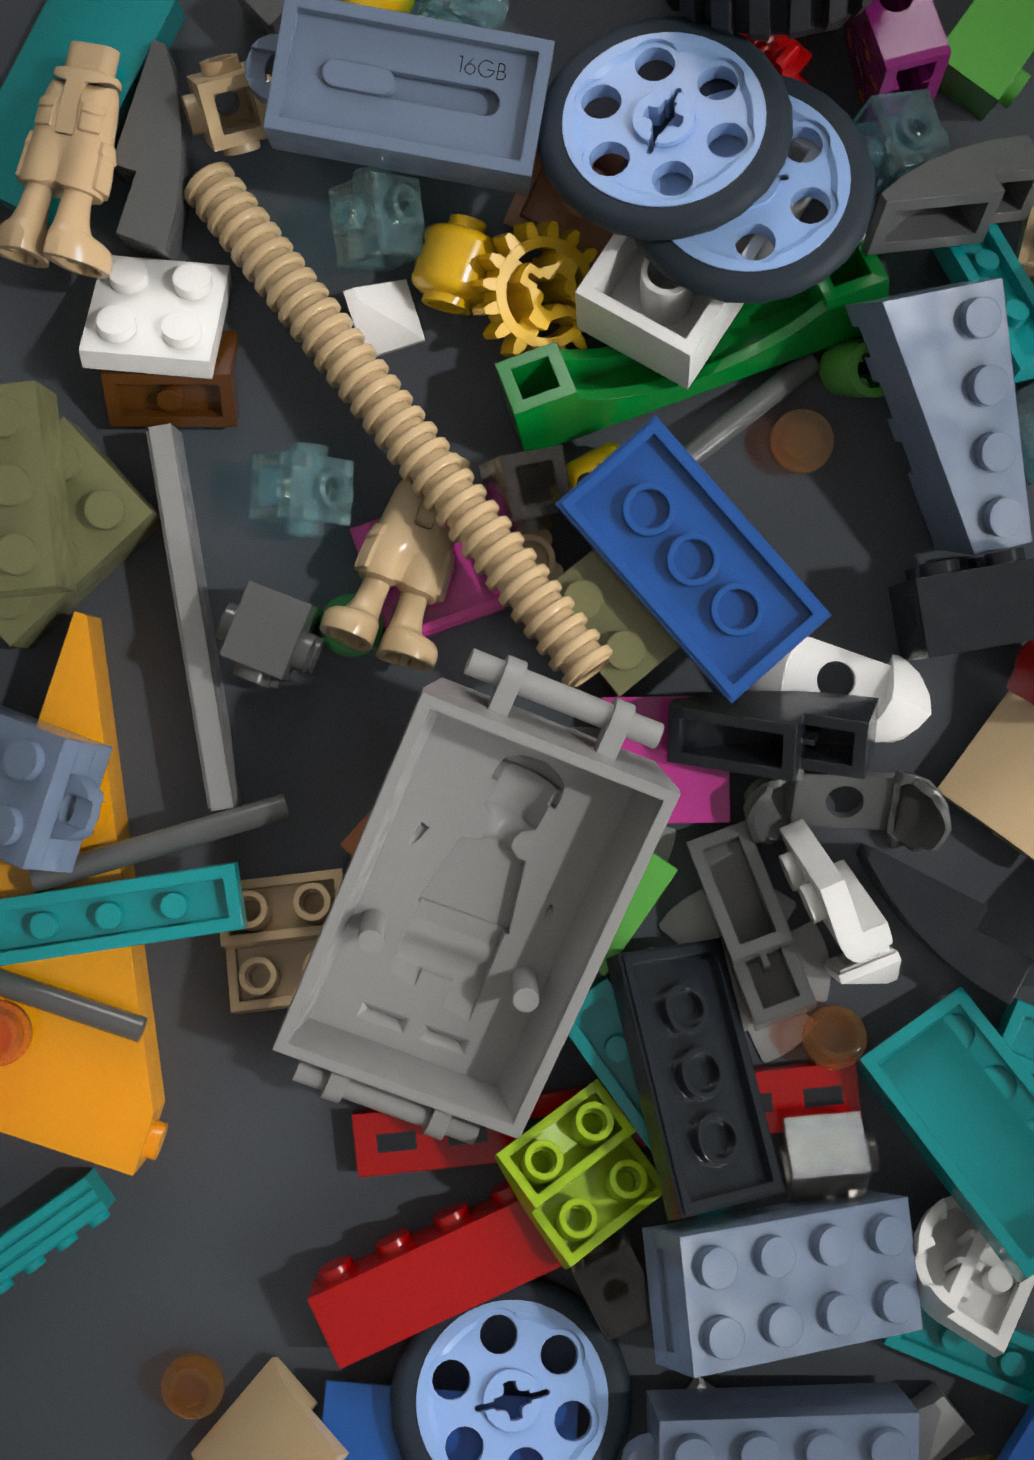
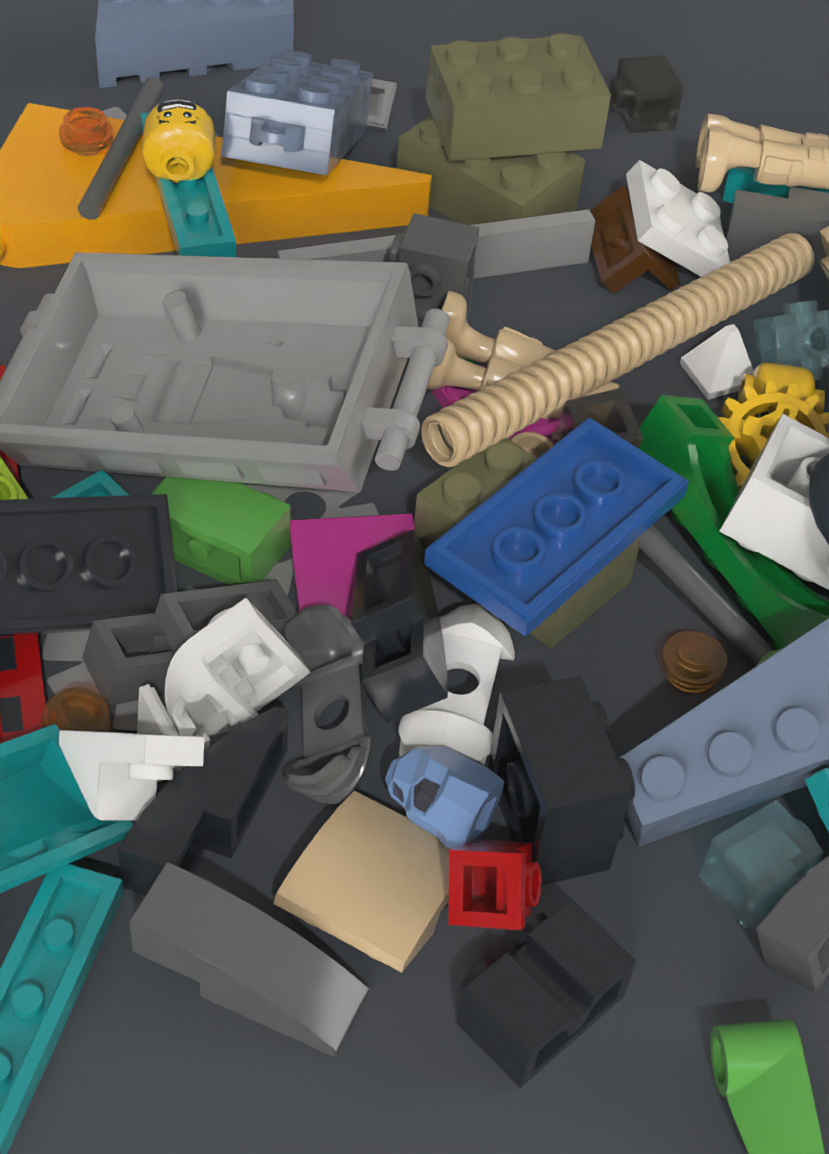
camera: 80 degrees right, 40 degrees down
dark grey bar [29,793,291,893] -> none
clear light blue brick [249,443,354,538] -> none
none -> white slope [59,730,205,820]
none -> yellow head [142,99,215,184]
none -> medium blue rock [385,746,504,849]

